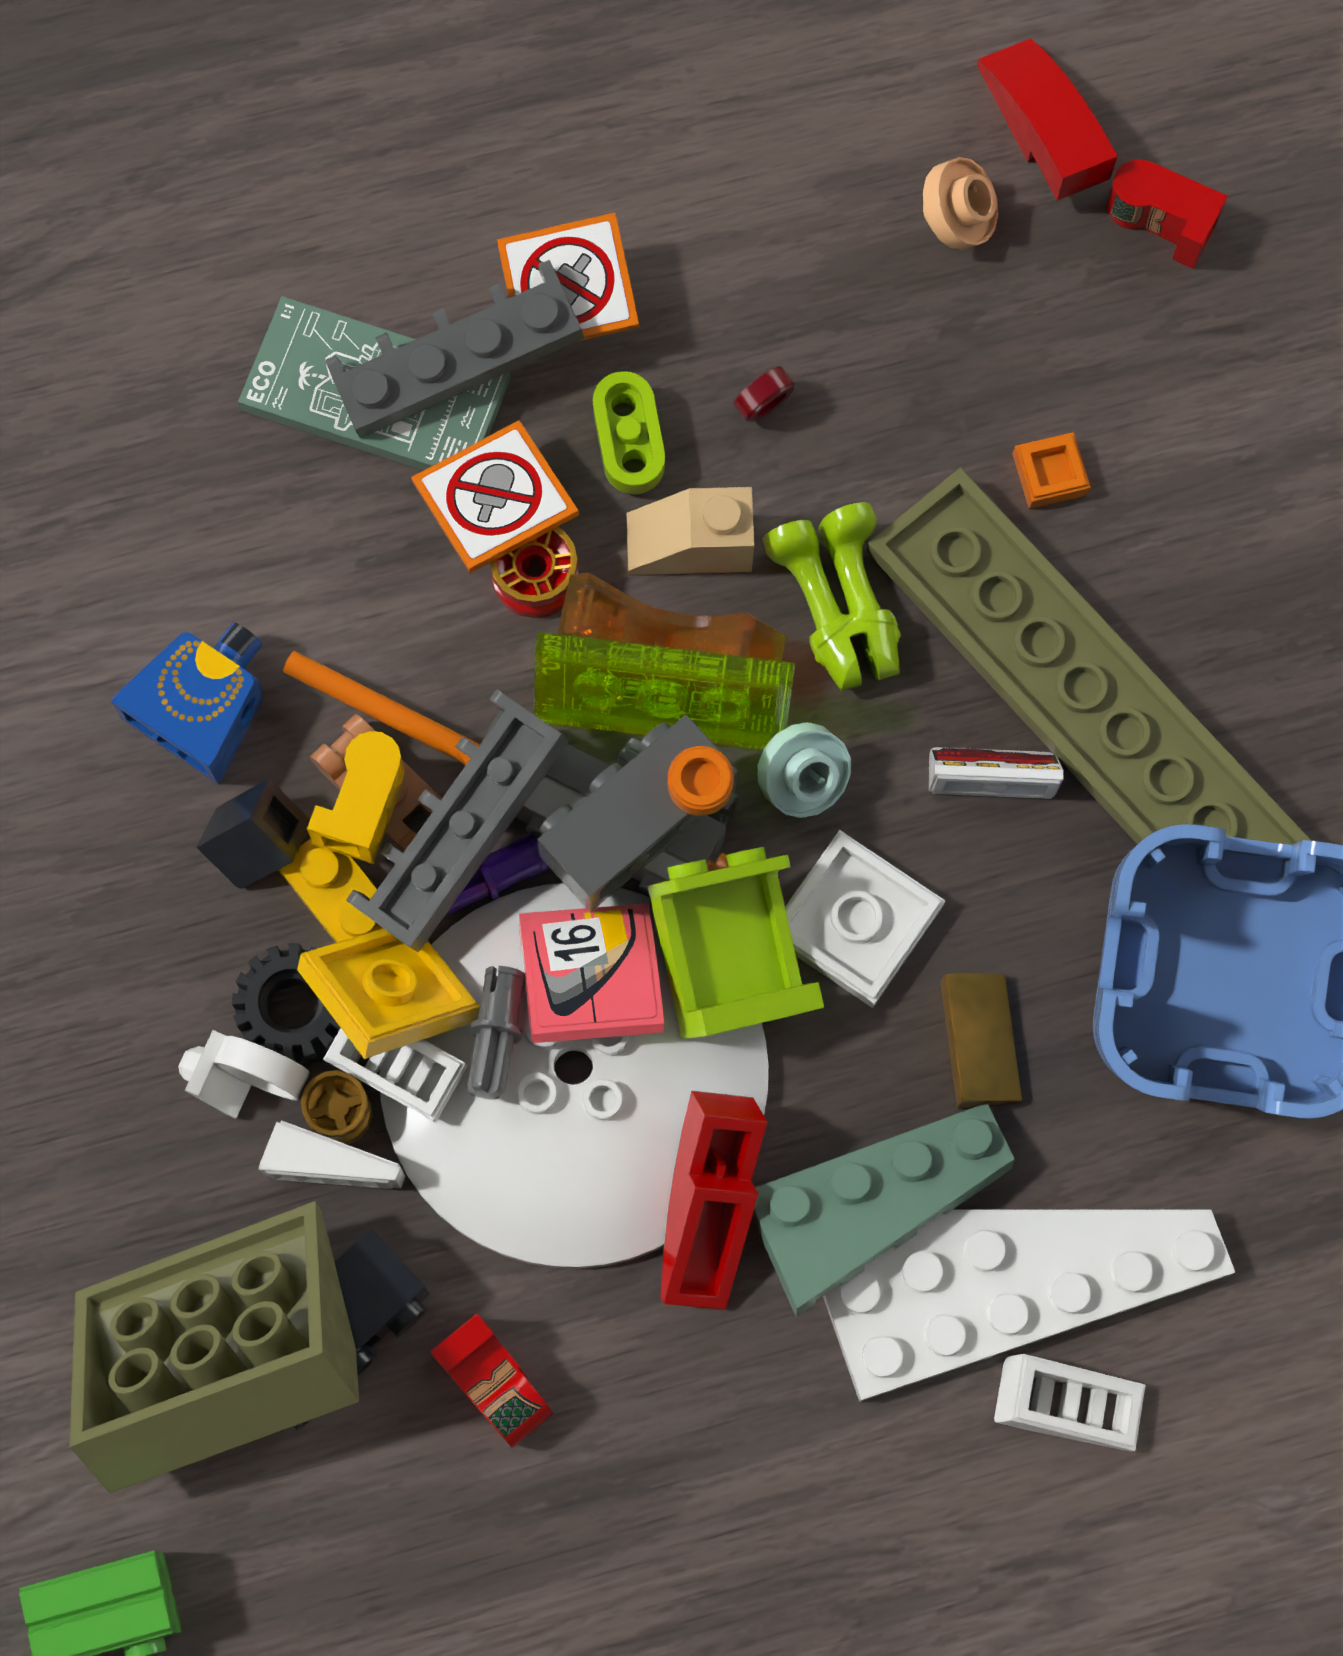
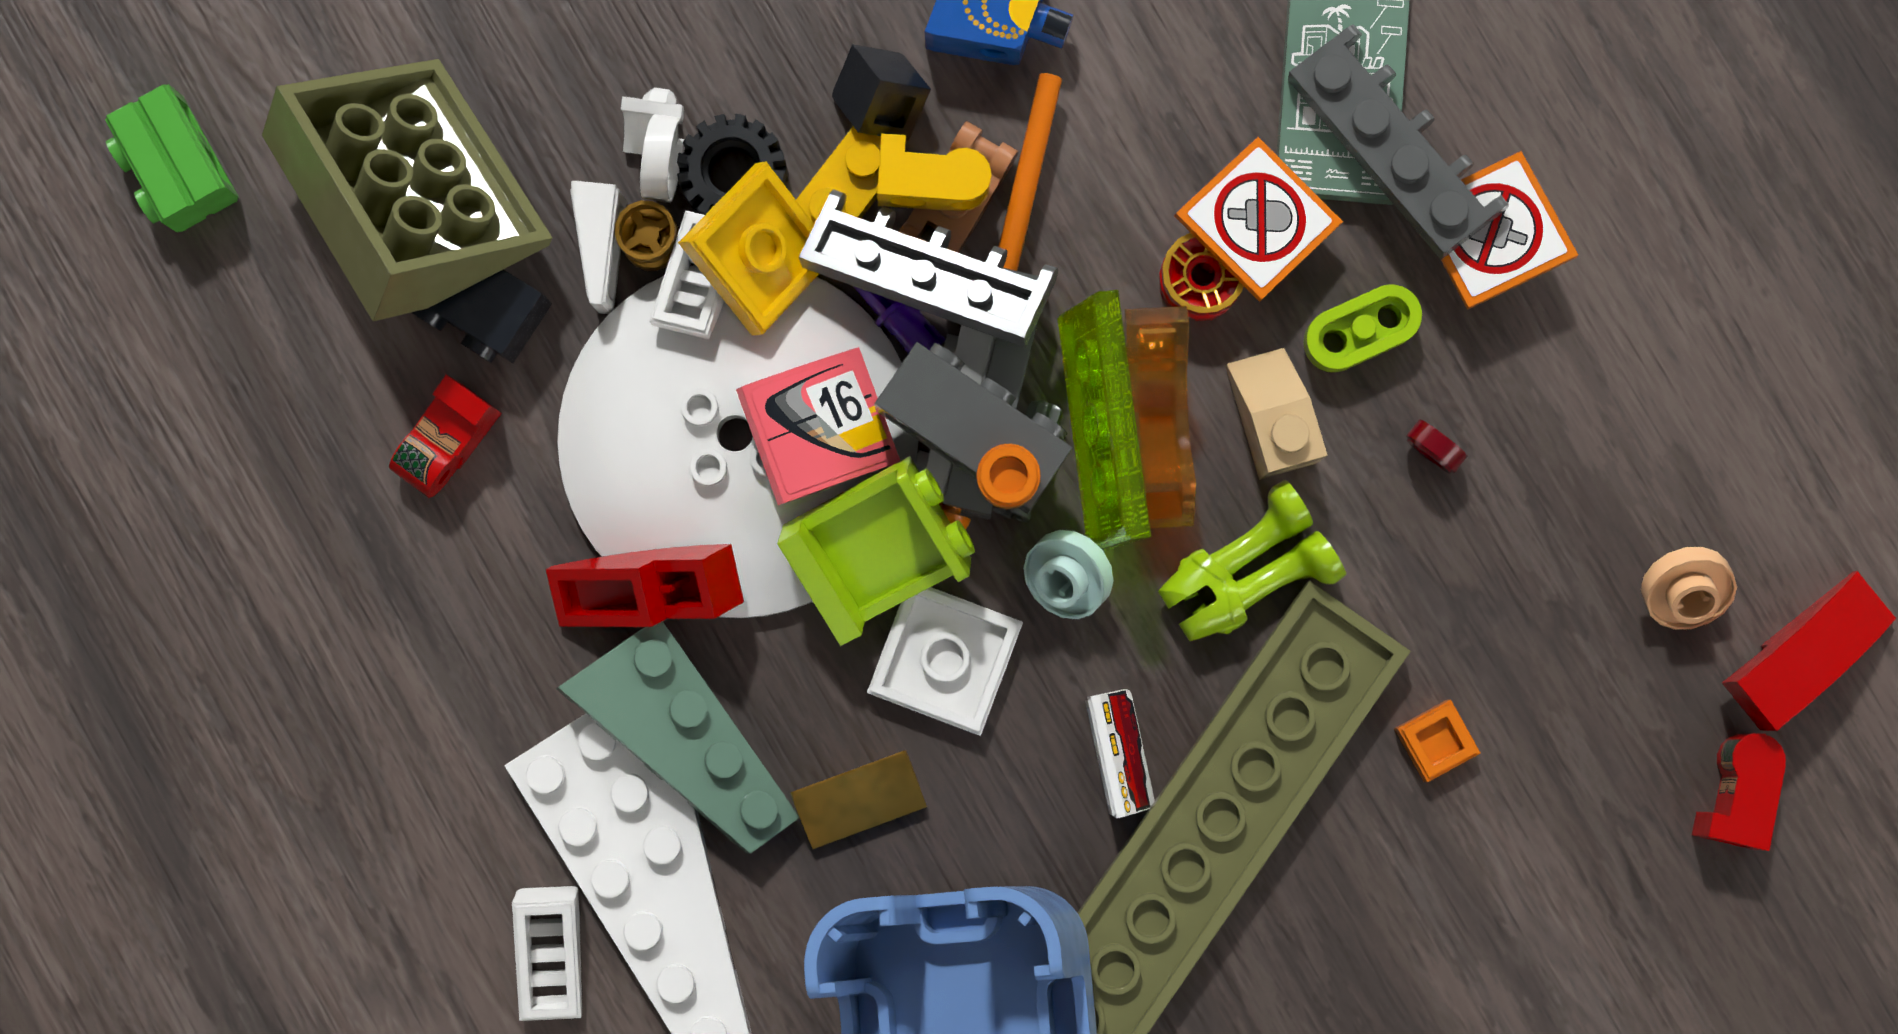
camera: 80 degrees right, 10 degrees up
dark grey axle [467,966,526,1100] -> none

